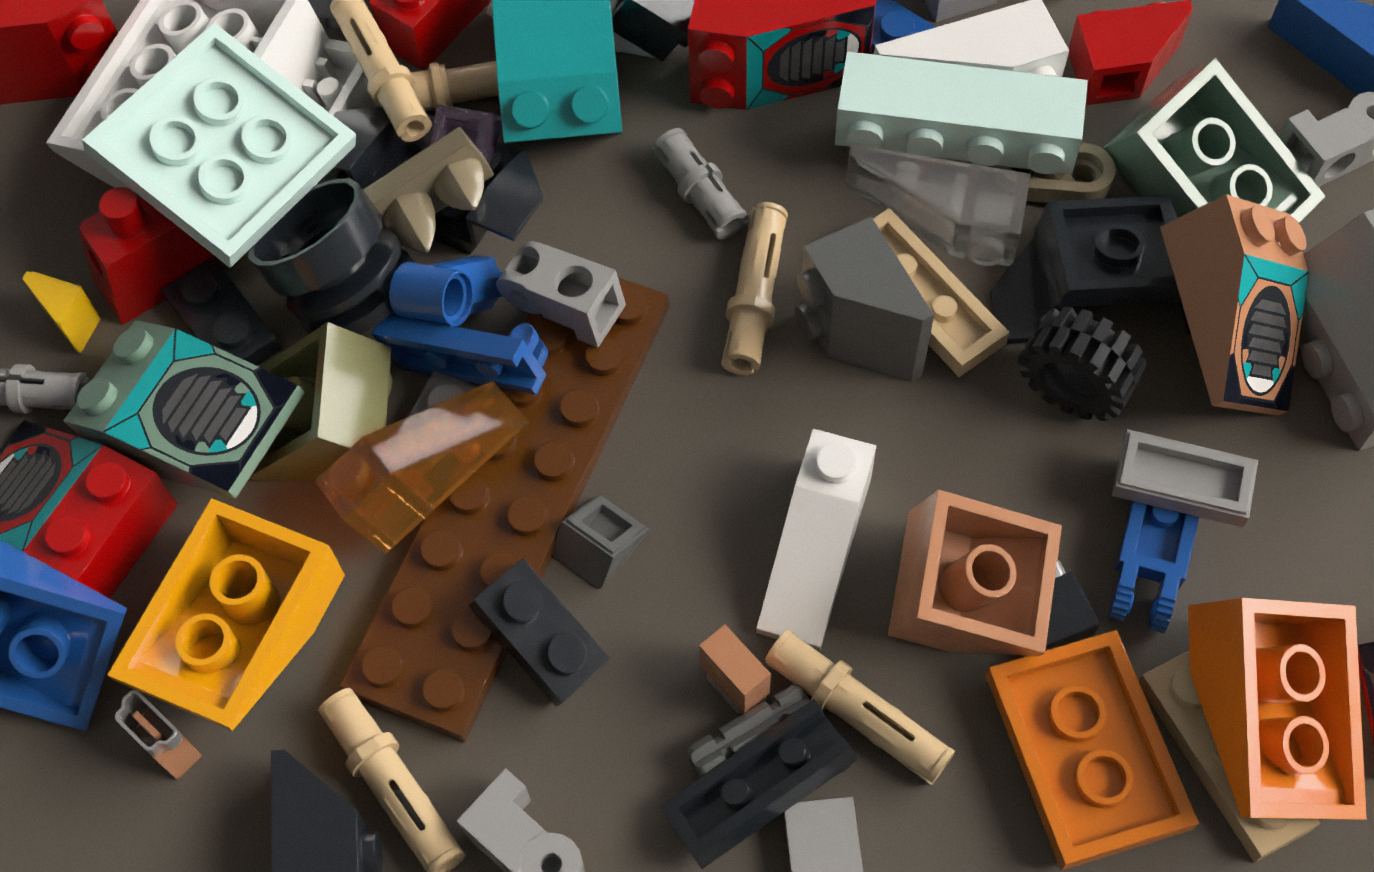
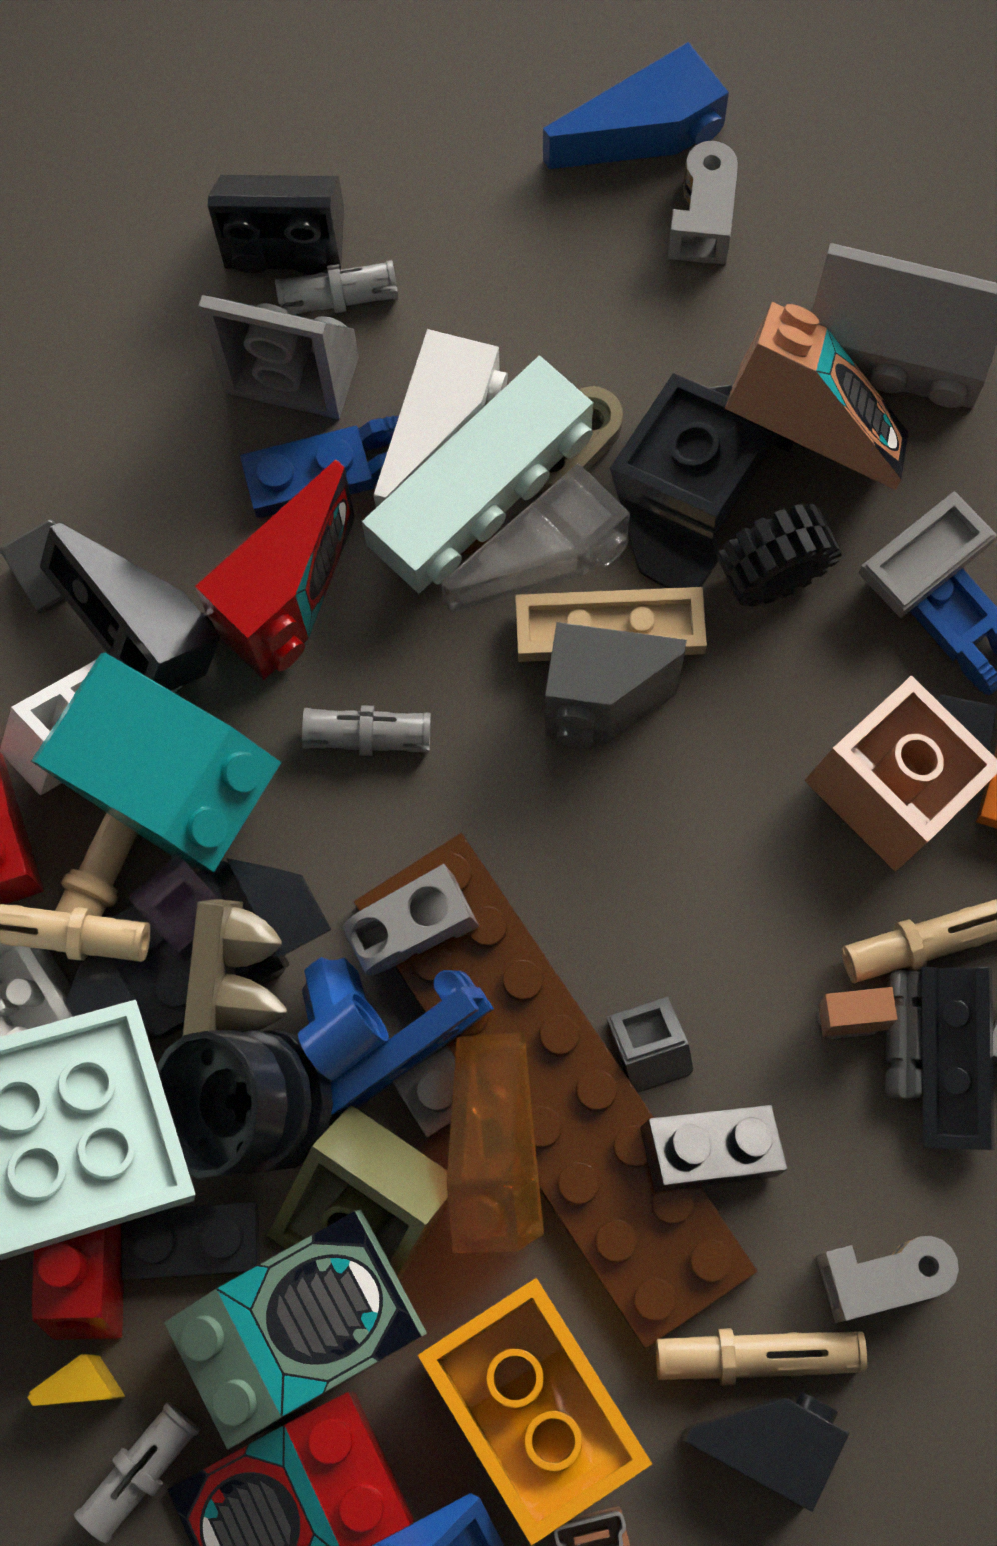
camera: 55 degrees left, 10 degrees up
tan pin [721,202,788,375] -> none
white slope [756,429,876,651] -> none
red slope [1068,0,1193,106] -> none
sand green slope [1103,58,1326,223] -> none

